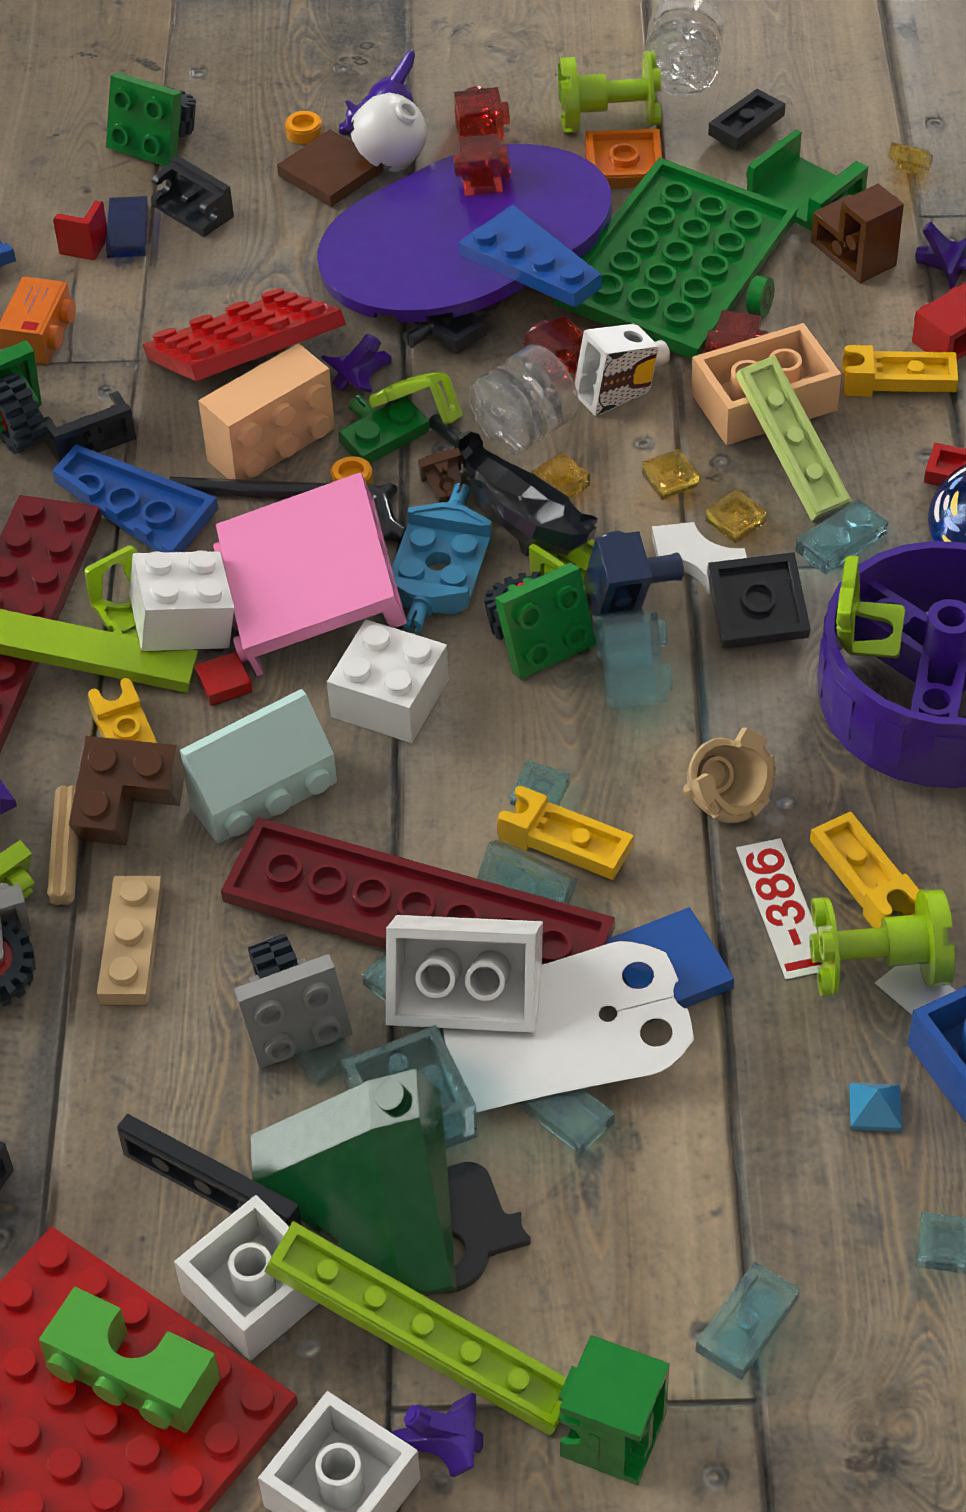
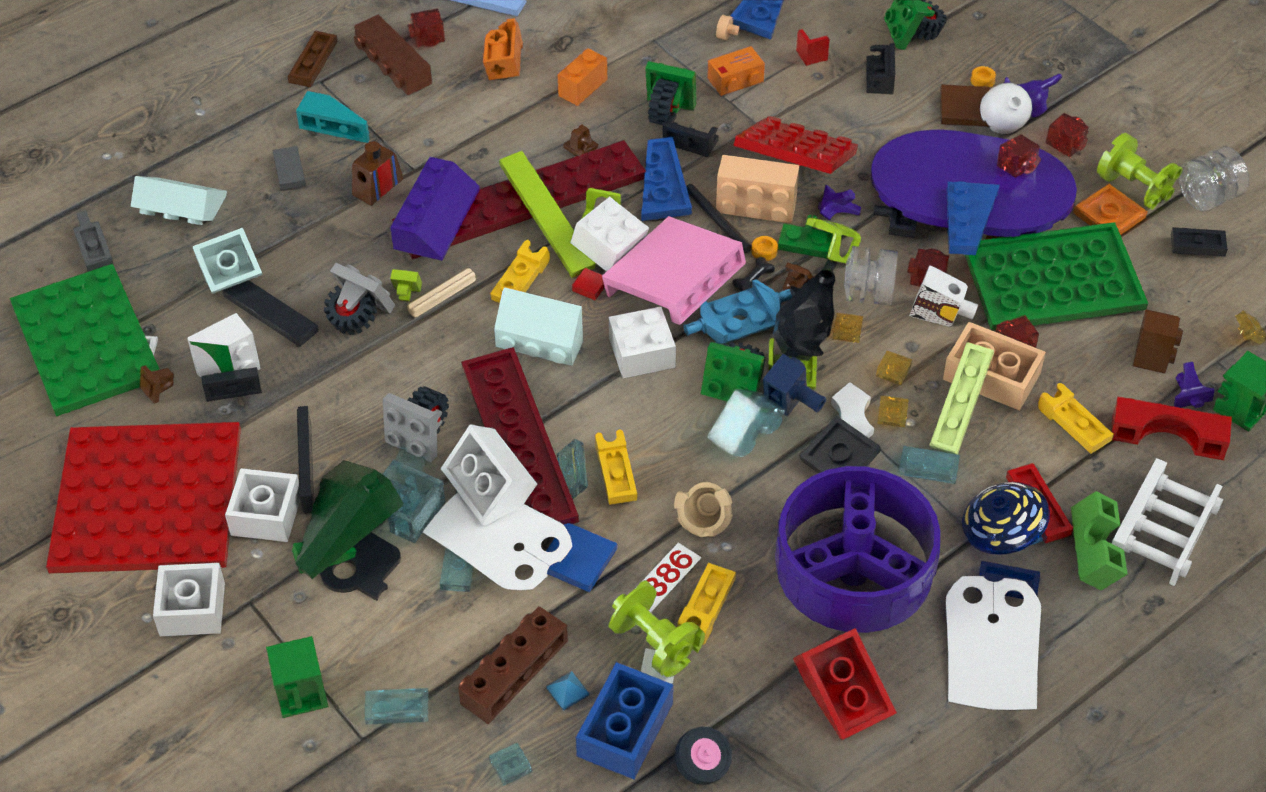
camera: 50 degrees right, 0 degrees up
bright green arch [39,1286,221,1433] -> none
reddish brown brick [69,736,185,845] -> none
tan plate [97,876,163,1005] -> none
clear blue tile [106,196,149,258] -> none
lime tile [264,1221,567,1436] -> none
dark purple piece [391,1393,483,1477] -> none
clear light blue tile [510,761,570,806] -> none
green panel [746,129,868,231] -> none
green tile [746,275,775,317] -> none
lime piece [836,556,905,658] -> none
none -> copper brick [458,606,568,725]

